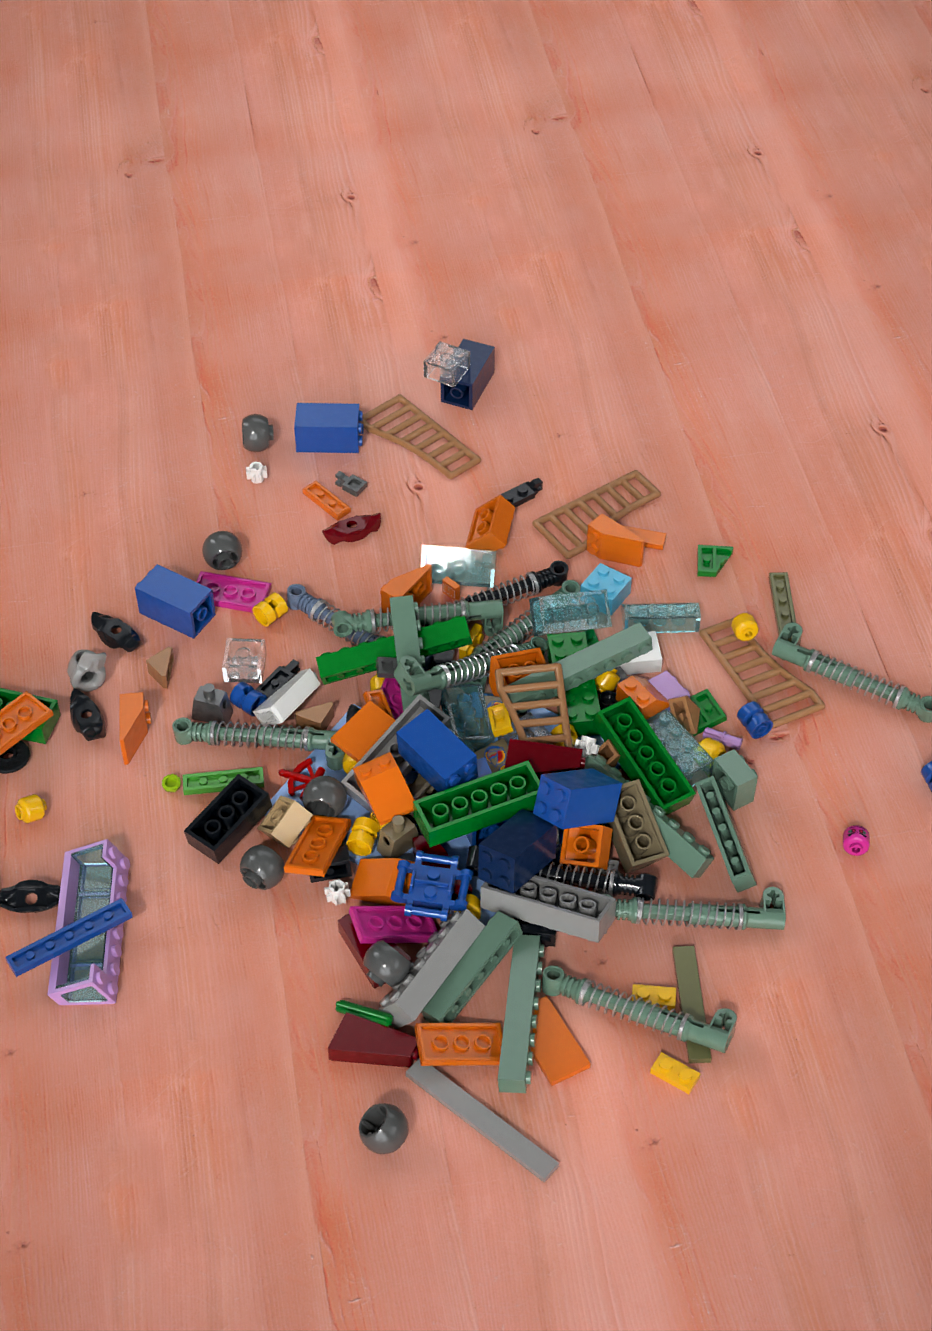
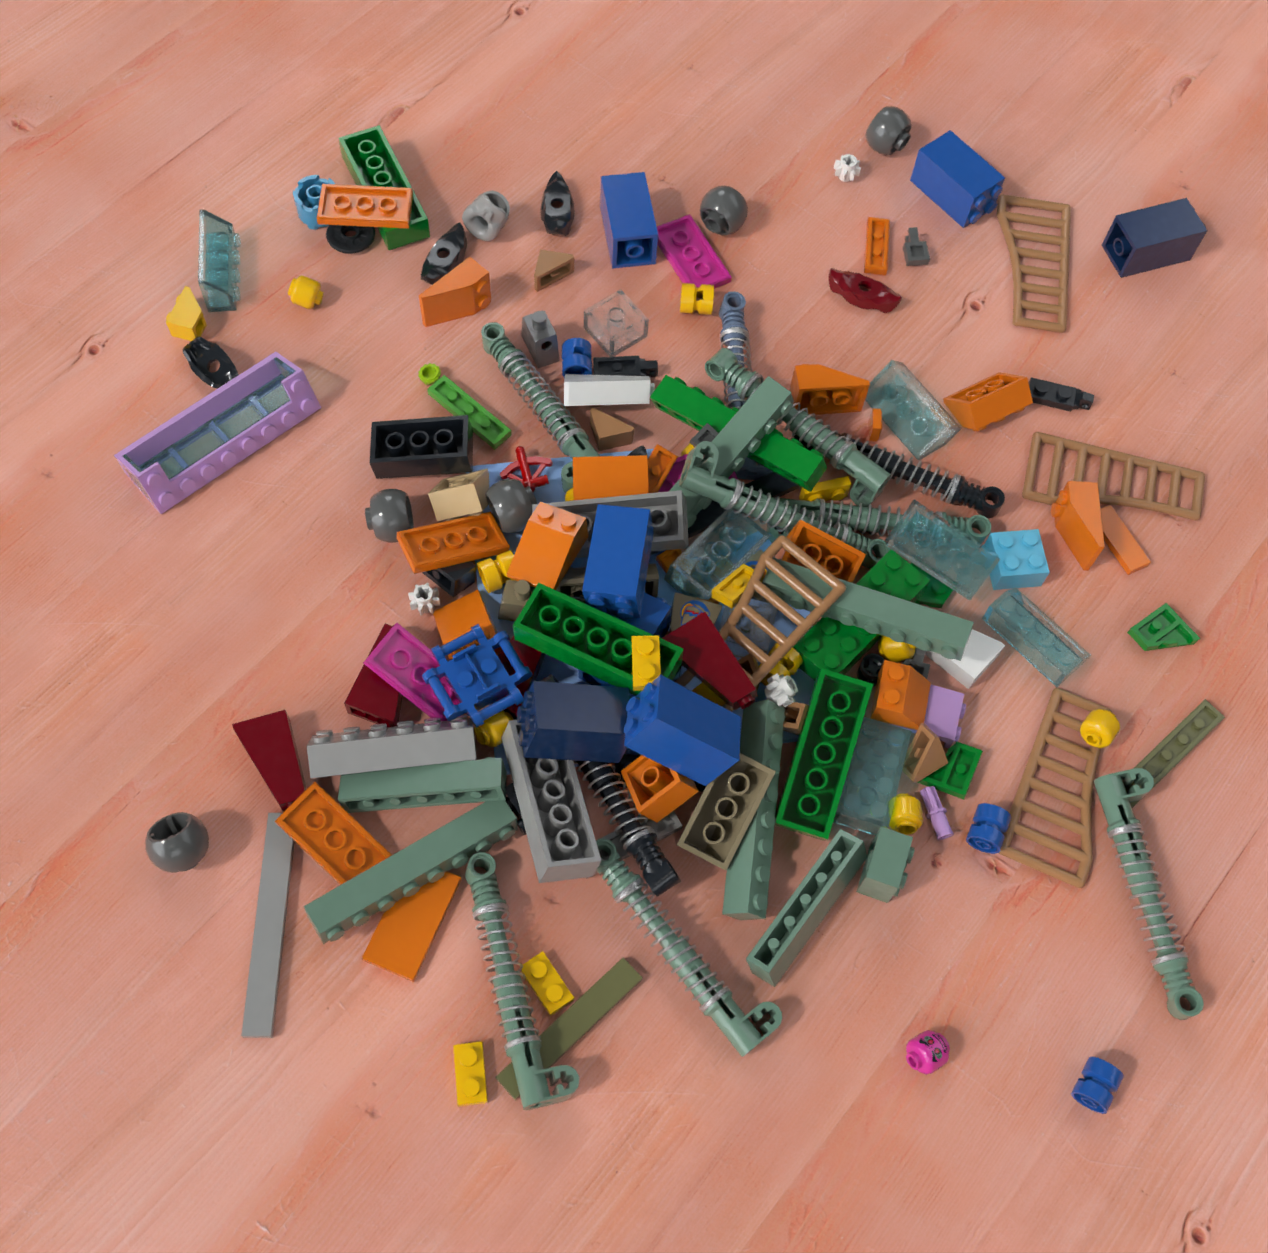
camera: 45 degrees right, 15 degrees up
blue plate [5,898,133,977] -> none
green axle [335,1000,393,1027] -> none
dark grey wheel [363,940,411,987] -> none
clear brick [423,341,470,387] -> none
none -> yellow plate [631,635,661,691]

